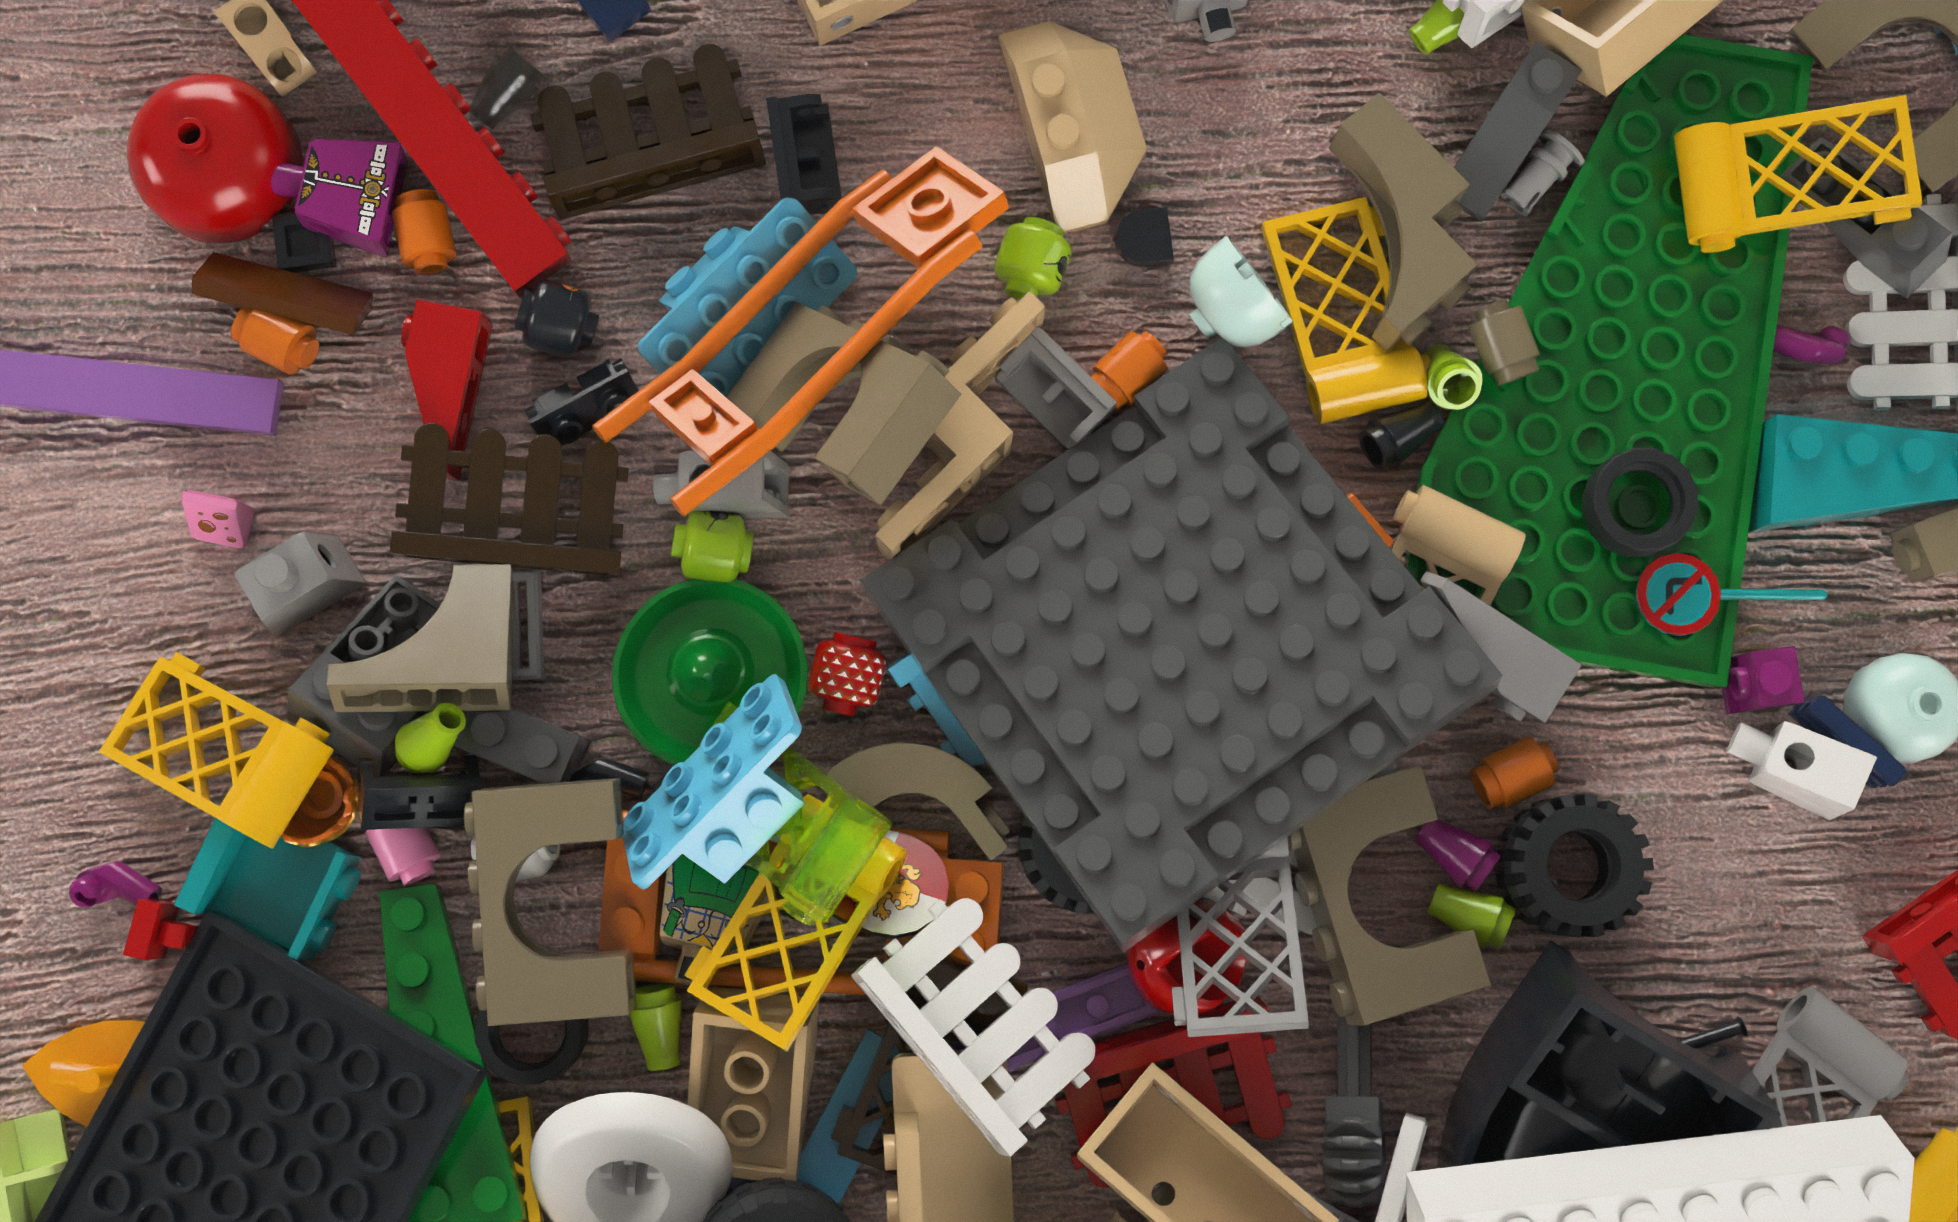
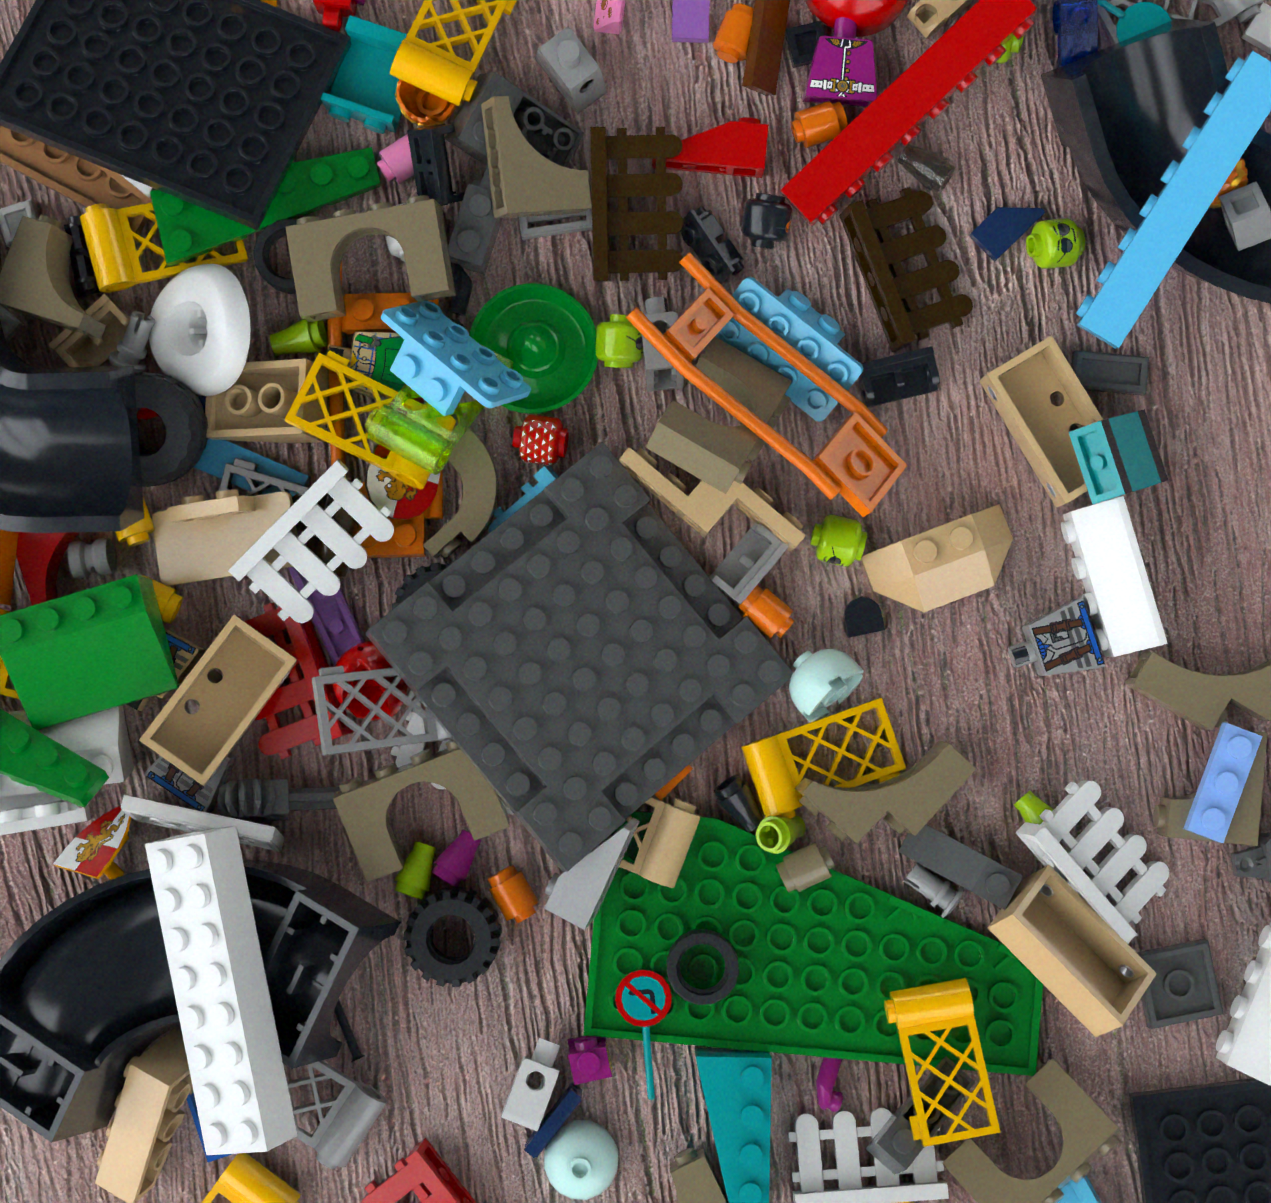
camera: 85 degrees right, 5 degrees up
lime cone [395,703,466,774] -> none

